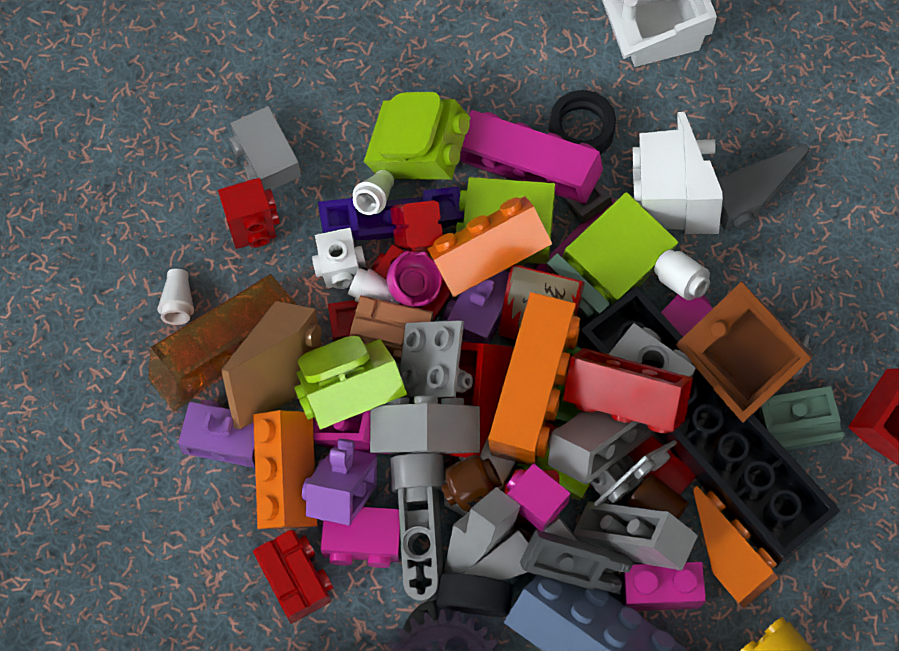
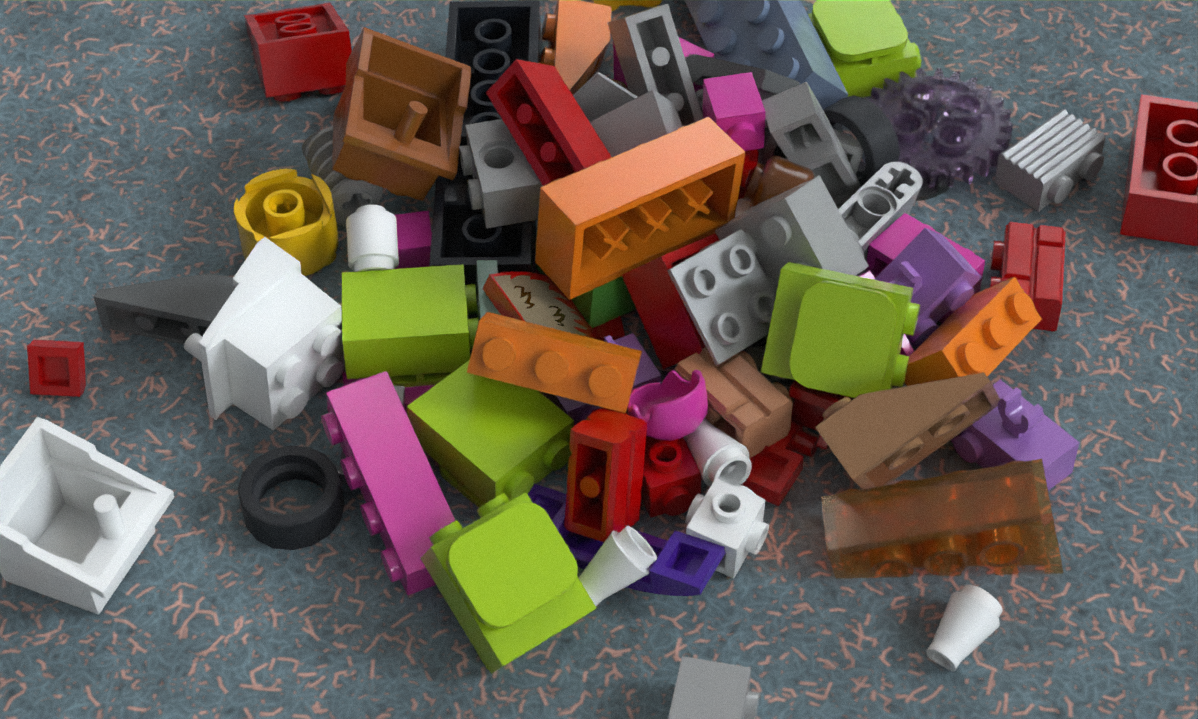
camera: 140 degrees left, 20 degrees down
red brick [218,177,280,249] -> none
none -> red tile [27,340,86,397]
none -> yellow brick [234,169,339,276]

